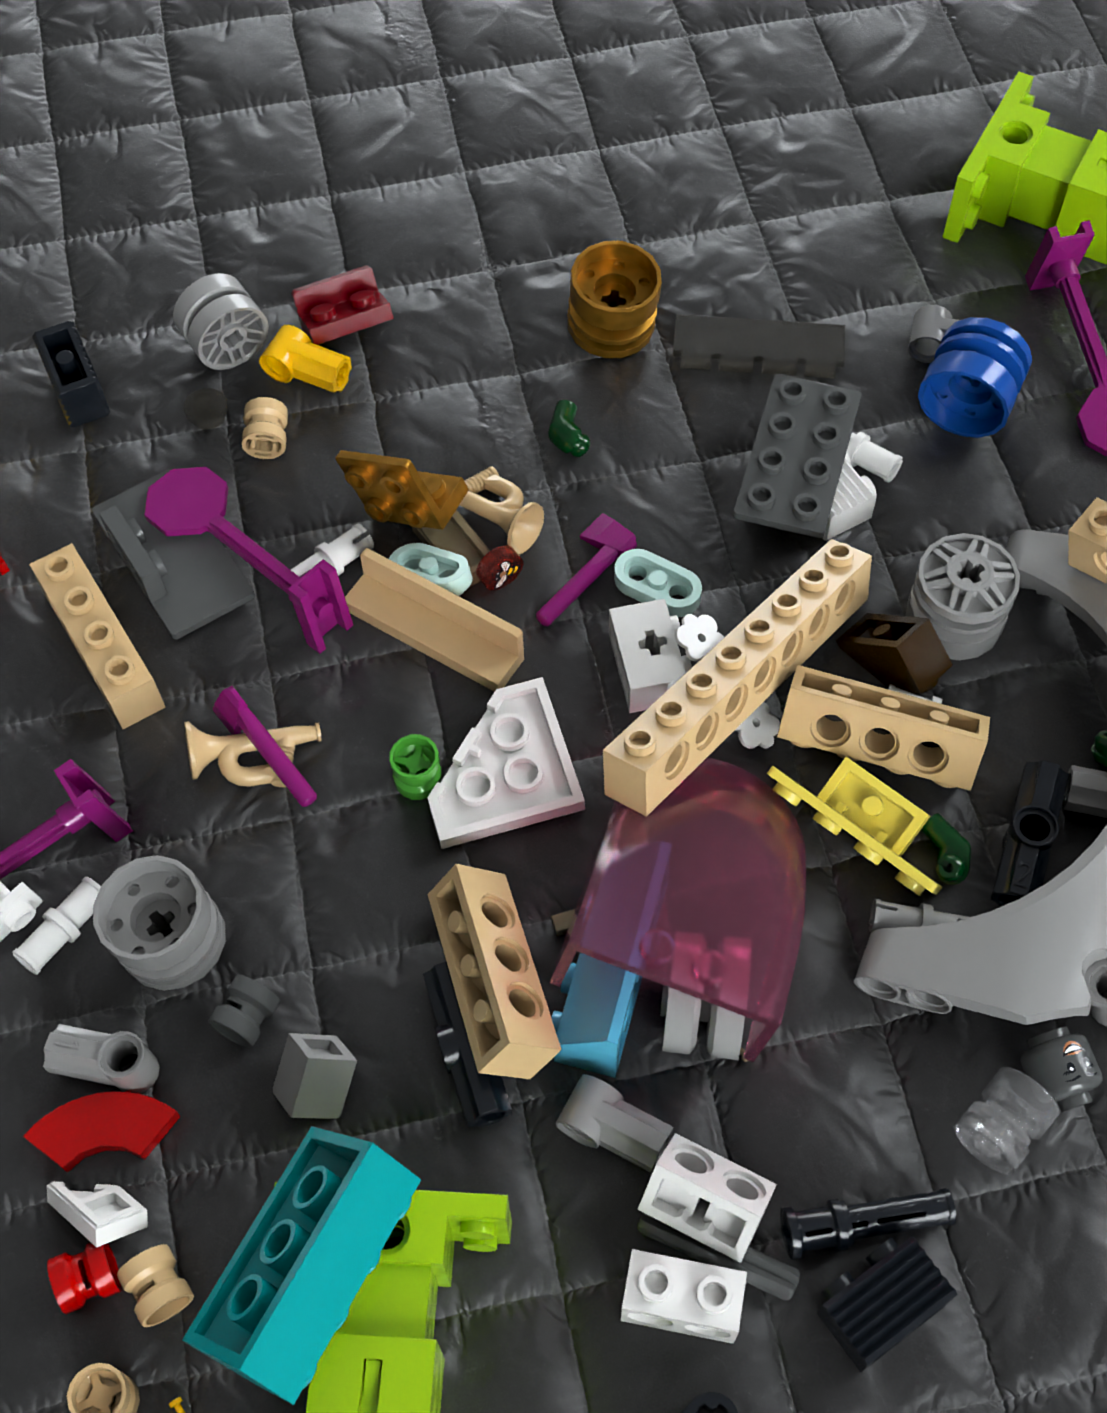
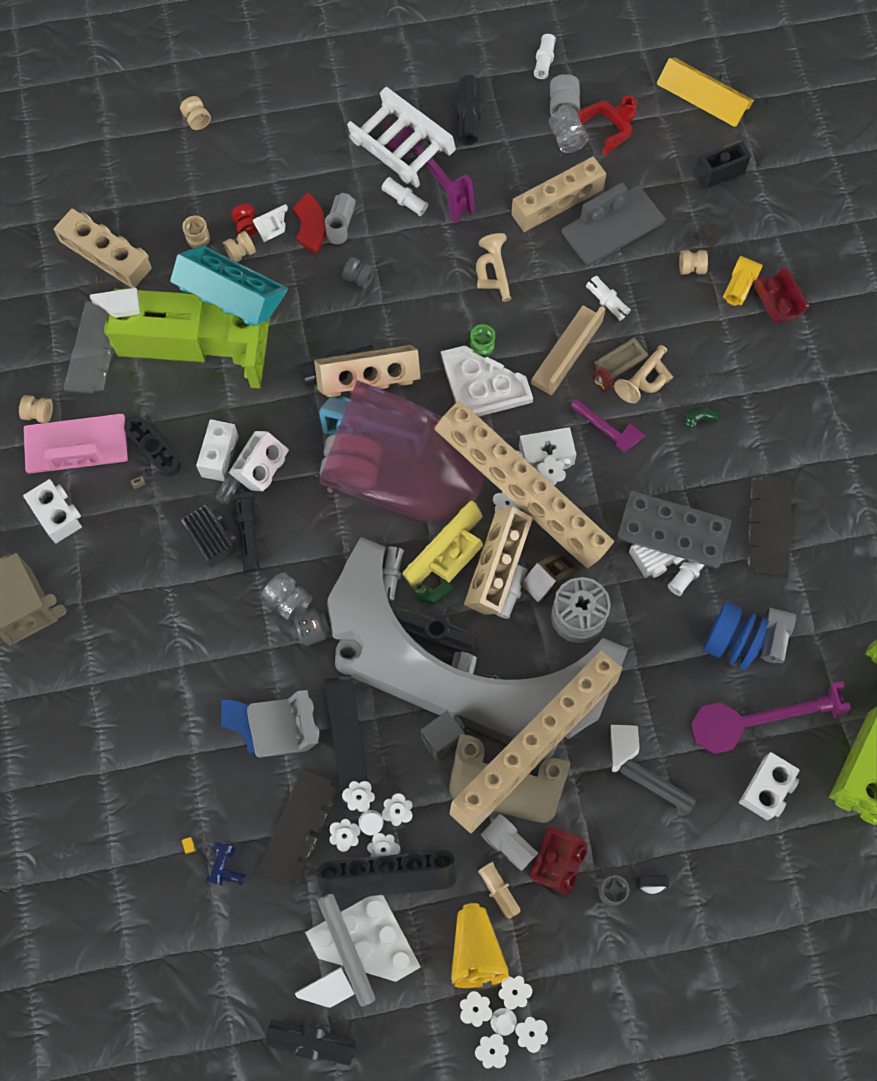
camera: 90 degrees right, 10 degrees up
light grey wheel [93,855,226,991] -> none
magenta piece [144,467,353,654] -> none
light grey wheel [173,273,269,370] -> none
magenta piece [213,686,317,807] -> none
light grey panel [273,1033,357,1119] -> none
pearl gold bracket [335,450,469,530] -> none
light aqua plate [389,543,473,596] -> none
light grey piece [555,1074,674,1173] -> none
pearl gold wheel [567,241,662,358] -> none
light aqua plate [614,549,702,617] -> none

